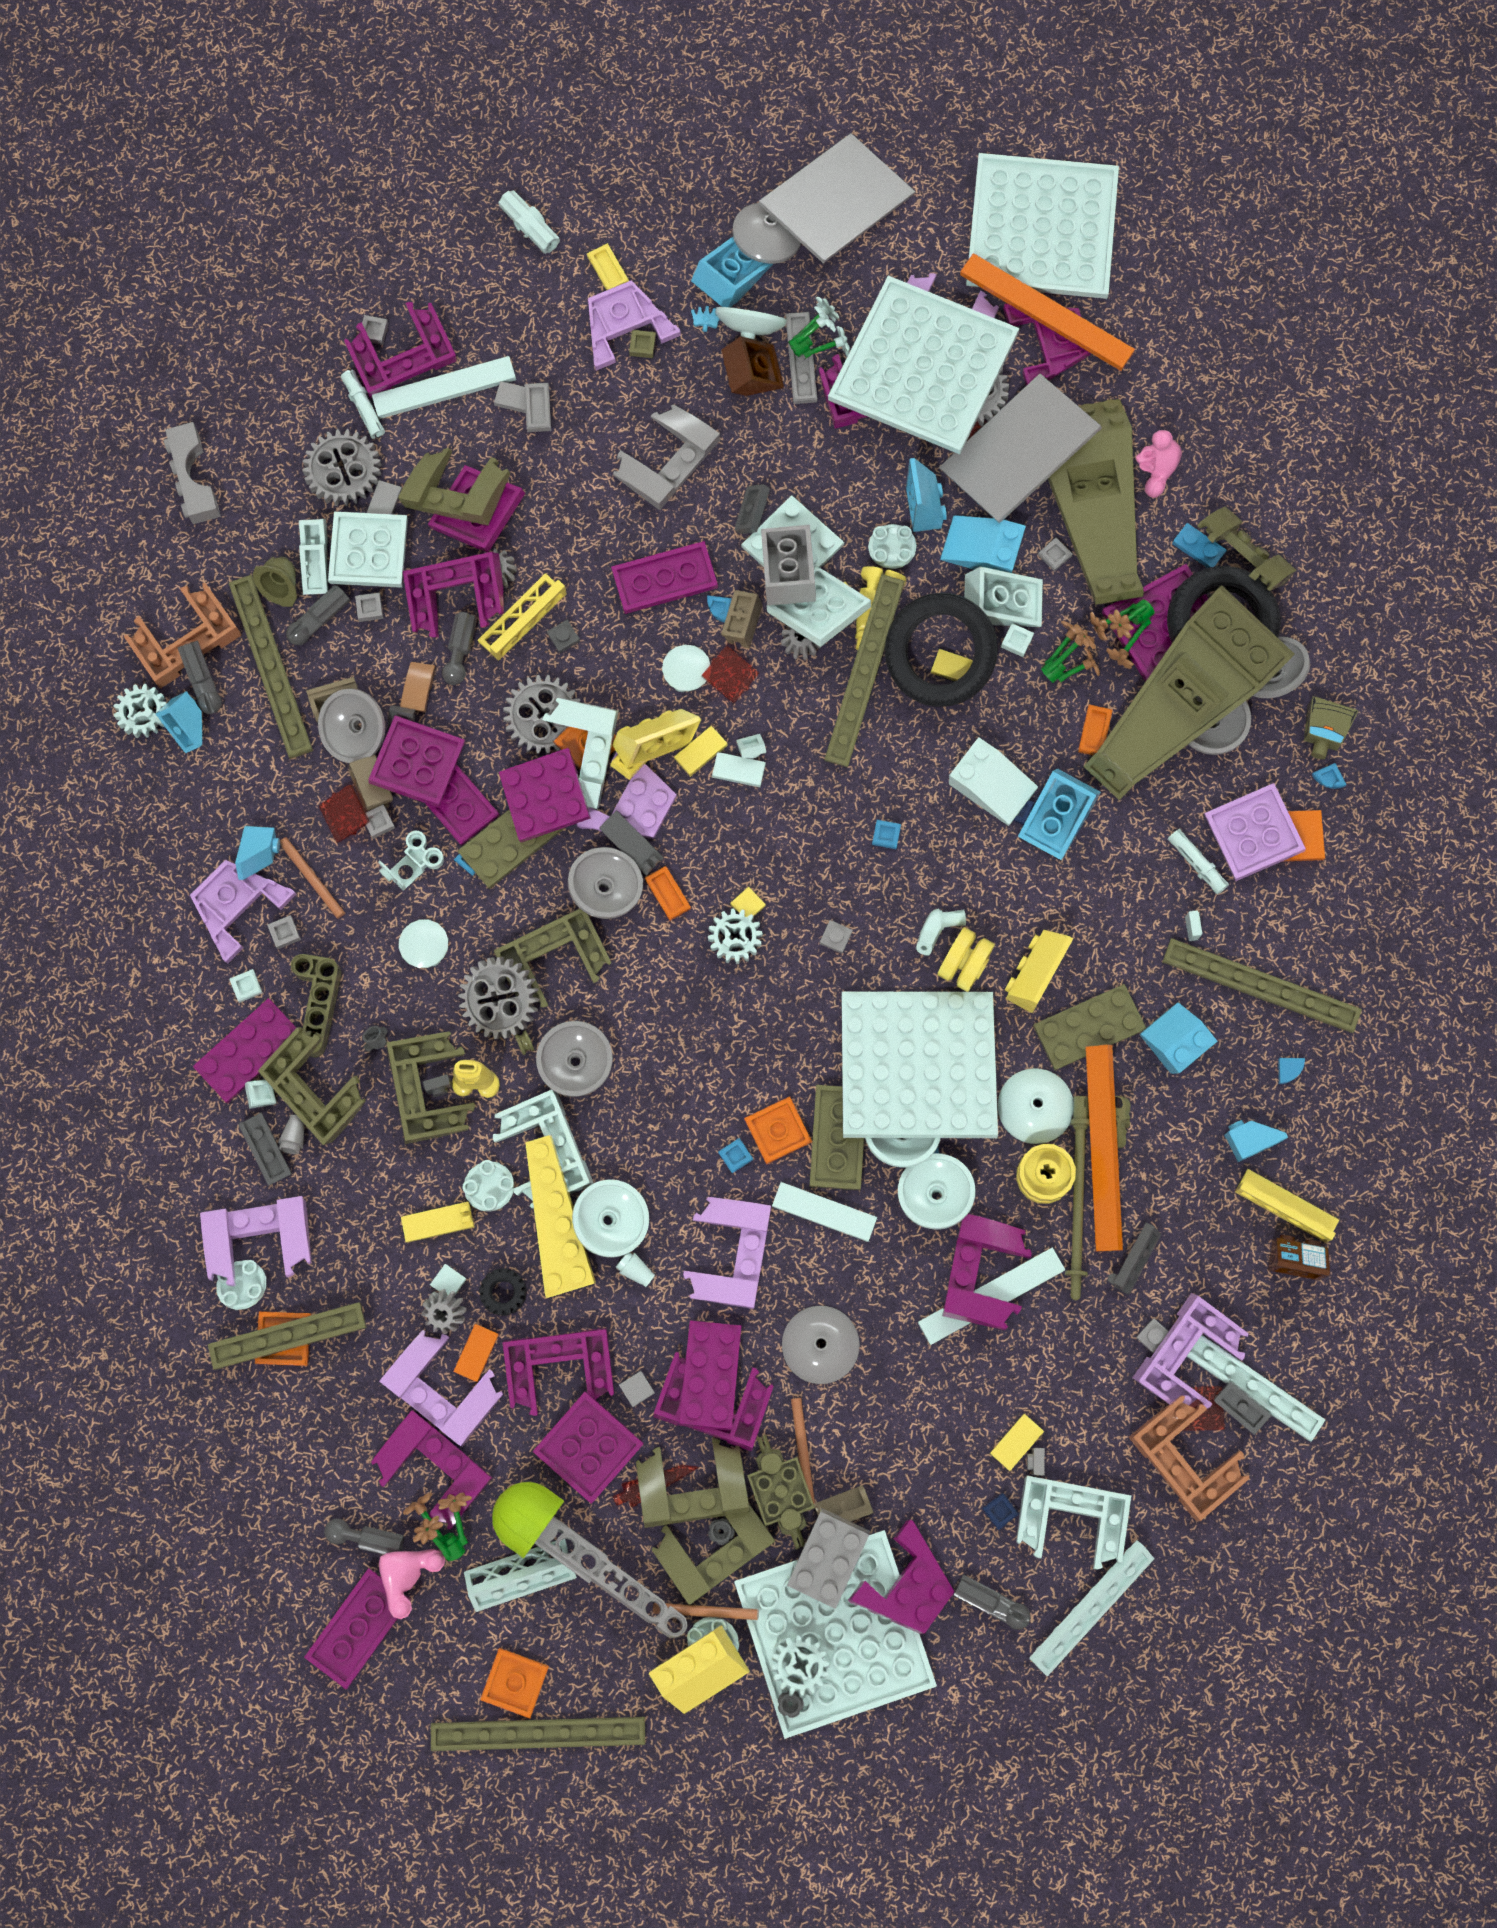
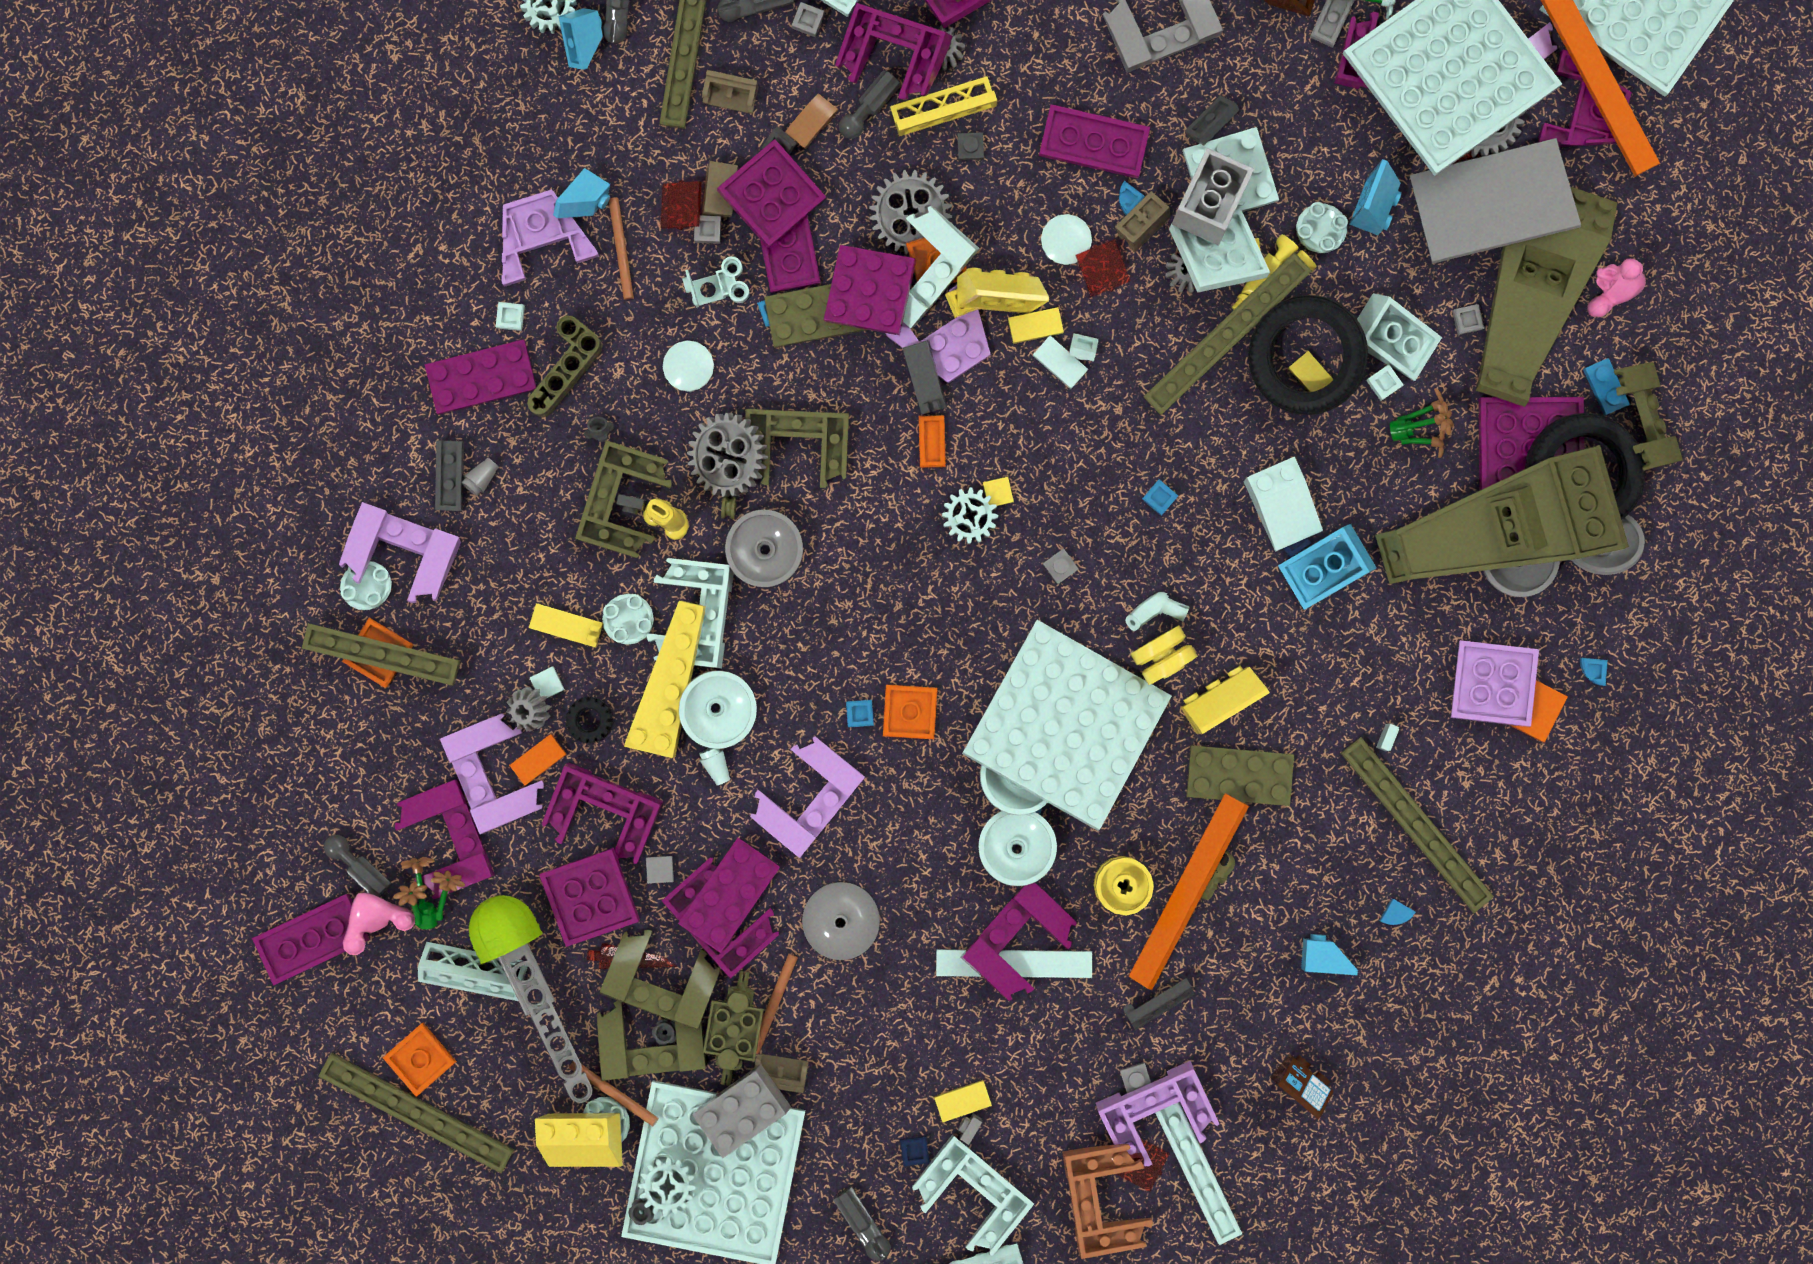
camera: 30 degrees right, 10 degrees up
light aqua tile [245,1079,276,1109] -> none
olive wedge [258,1027,366,1145] -> none
light grey plate [268,915,301,949] -> none
light grey dish [318,689,385,763] -> none
light grey dish [568,847,643,919] -> none
light aqua tile [772,1182,877,1242] -> none
olive plate [809,1085,864,1191] -> none
magenta wing [848,1519,954,1634] -> none
medium azure slope [940,516,1026,573] -> none
light aqua dish [998,1069,1074,1144] -> none
olive bar [1065,1096,1090,1301] -> none
orange tile [1078,704,1113,755] -> none
plant [1090,599,1155,669] -> none
medium azure slope [1139,1003,1217,1074] -> none
light aqua pin [1168,829,1229,895] -> none
dark grey plate [1213,1379,1272,1435] -> none
light yellow fence [1235,1169,1339,1243] -> none
olive torso [1304,696,1358,759] -> none

